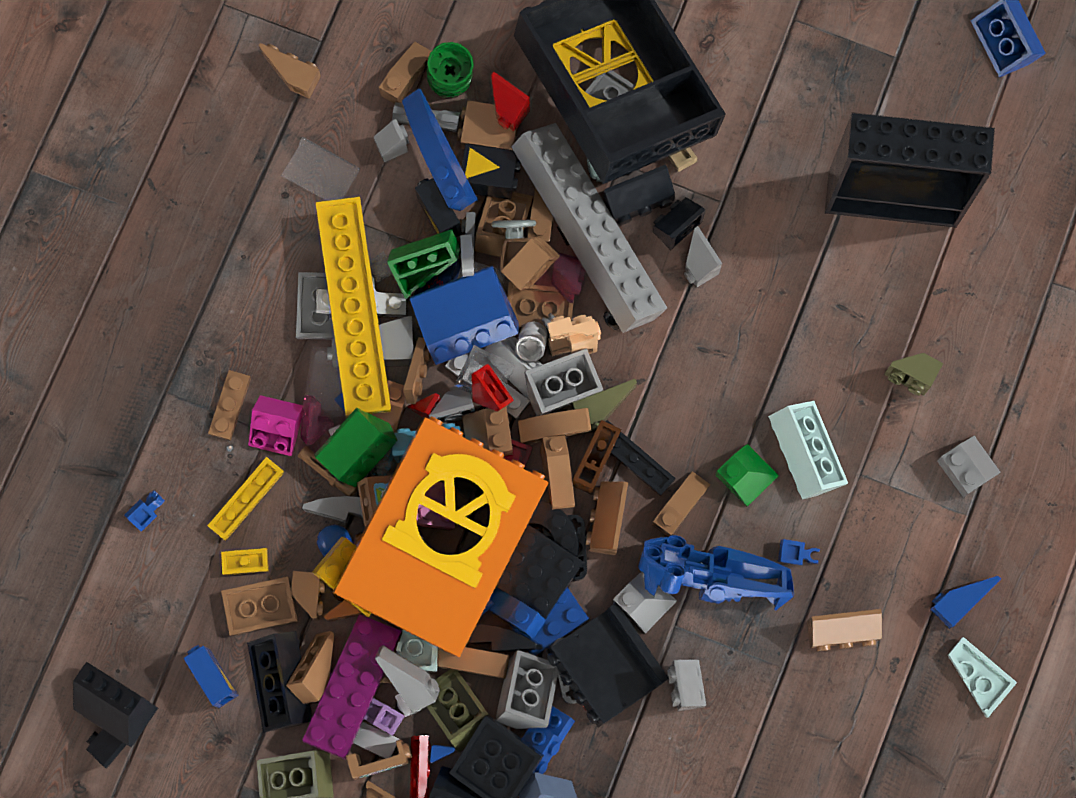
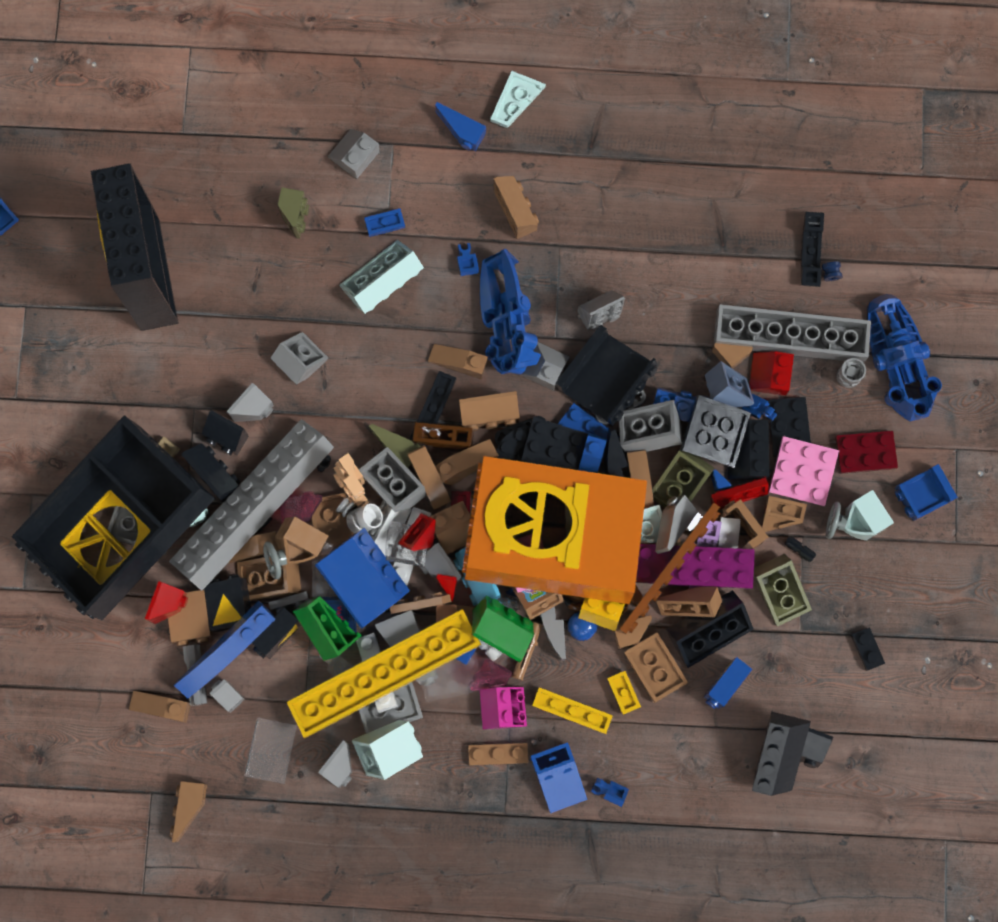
camera: 115 degrees left, 0 degrees up
green wheel [427,42,474,98] -> none
light grey beam [460,234,474,277] -> none
green slope [715,444,779,507] -> none
none -> light grey slope [271,332,328,385]
none -> light grey slope [318,740,352,788]
none -> light aqua slope [352,720,423,780]
none -> blue plate [364,209,405,237]
none -> slope [530,742,588,813]
none -> dark orange plate [619,503,720,634]

